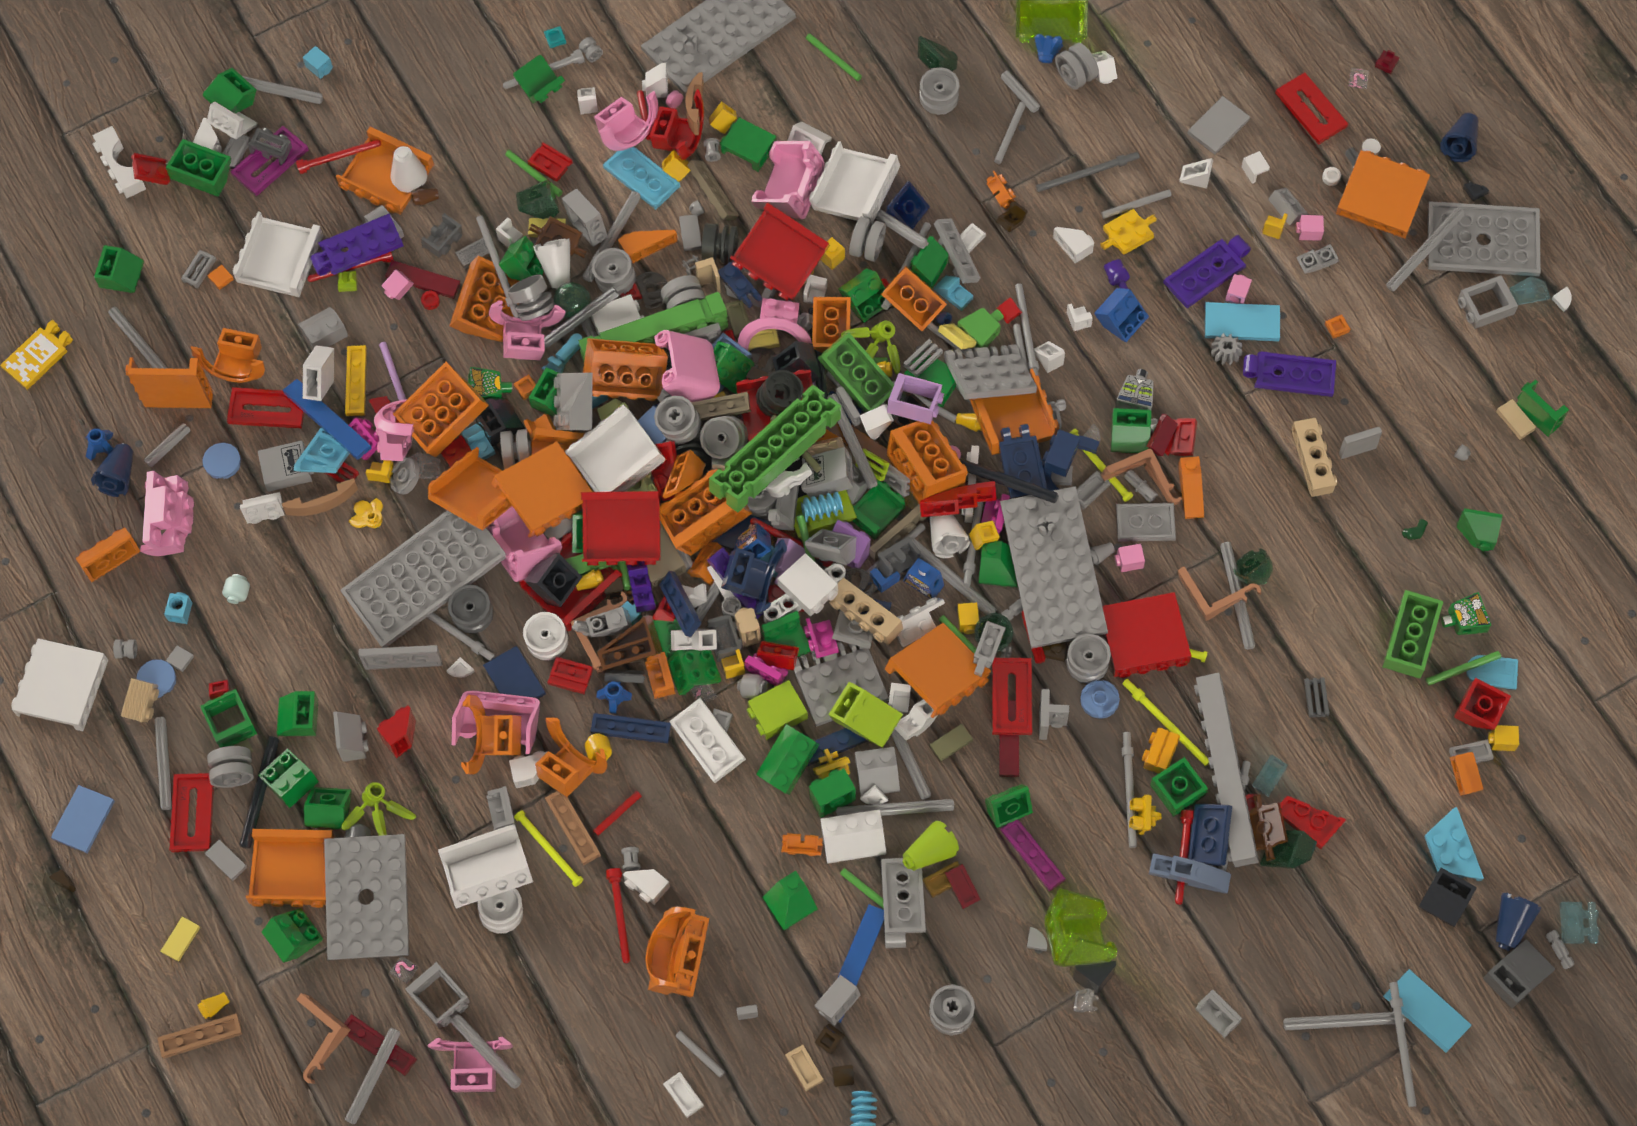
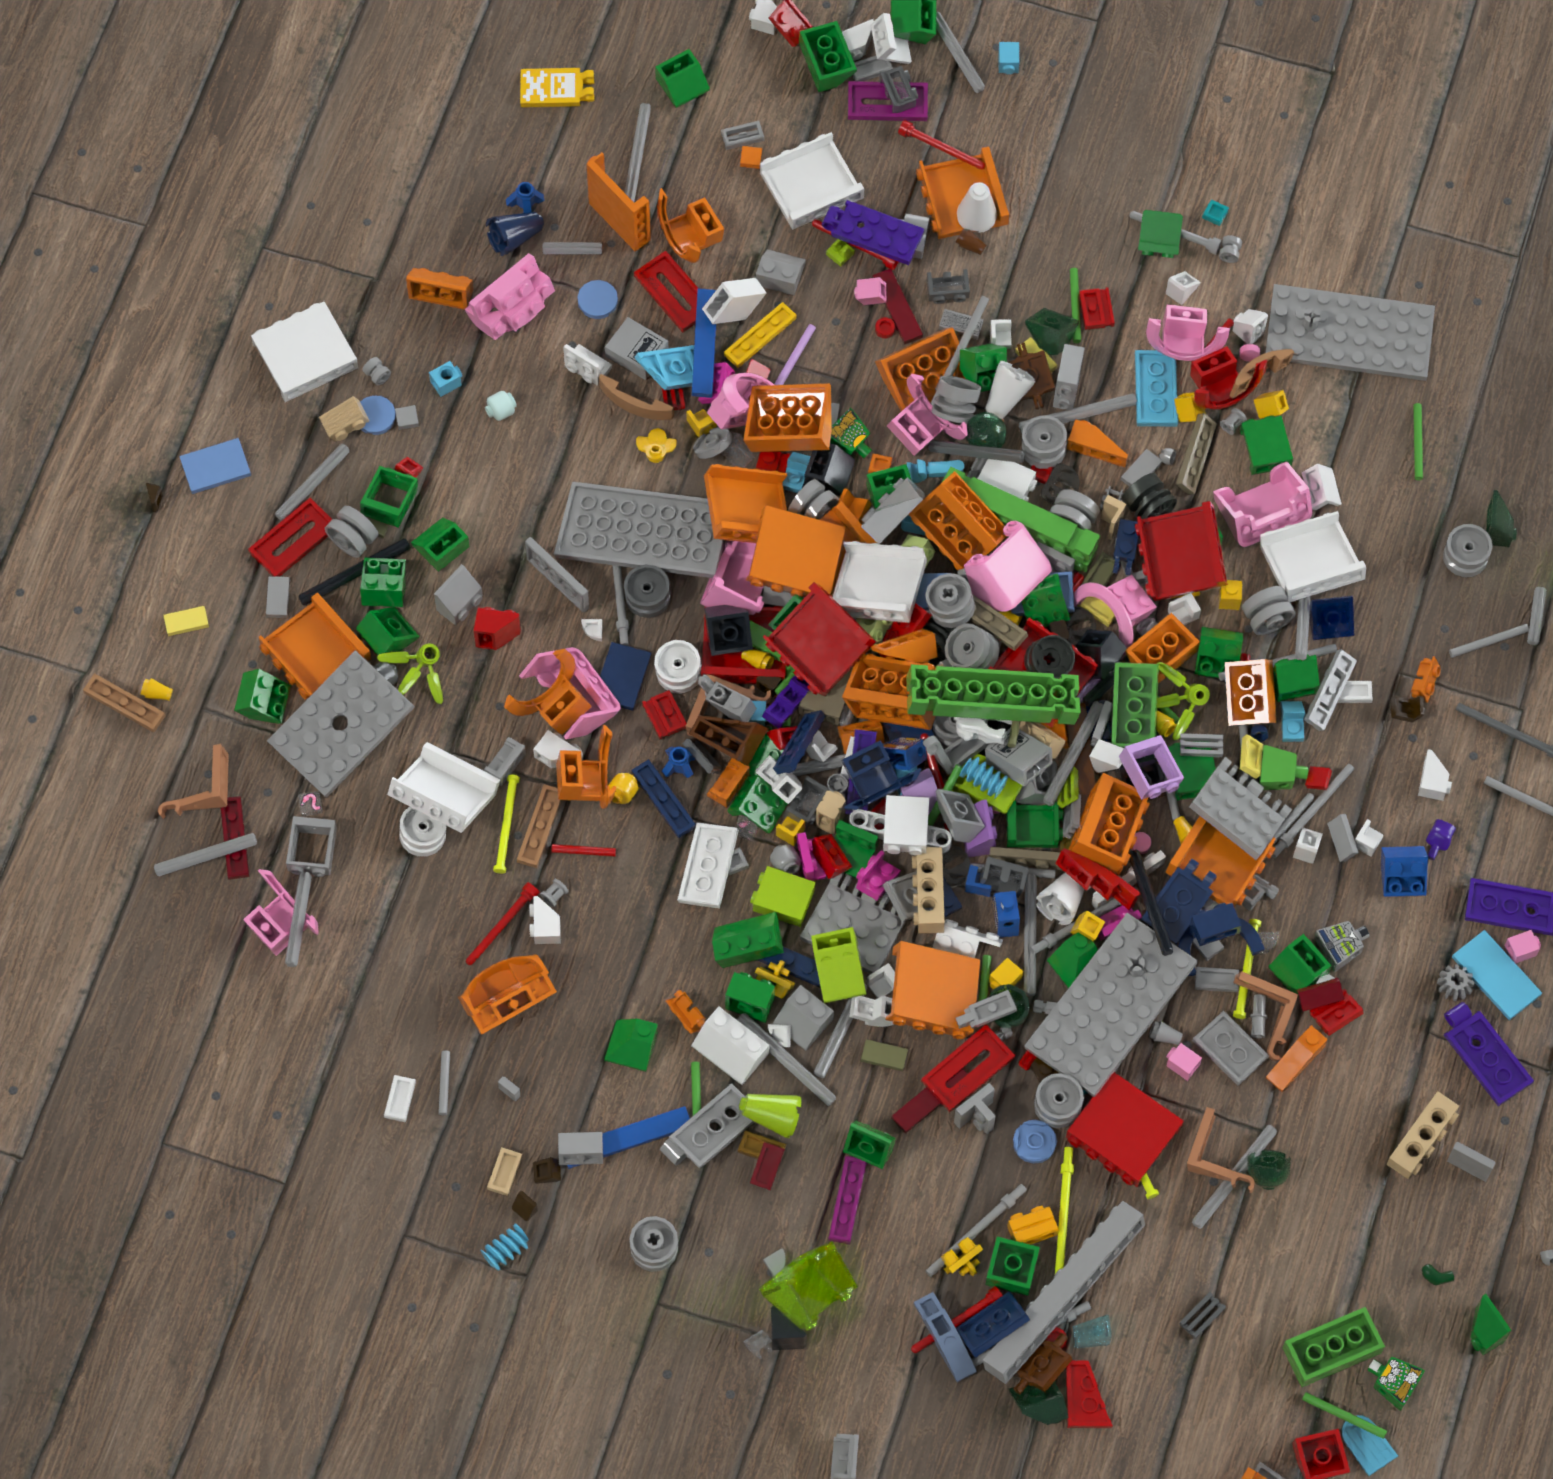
camera: 45 degrees right, 0 degrees up
yellow plate [1100,209,1157,255] -> none
none -> light grey tile [1327,814,1359,862]

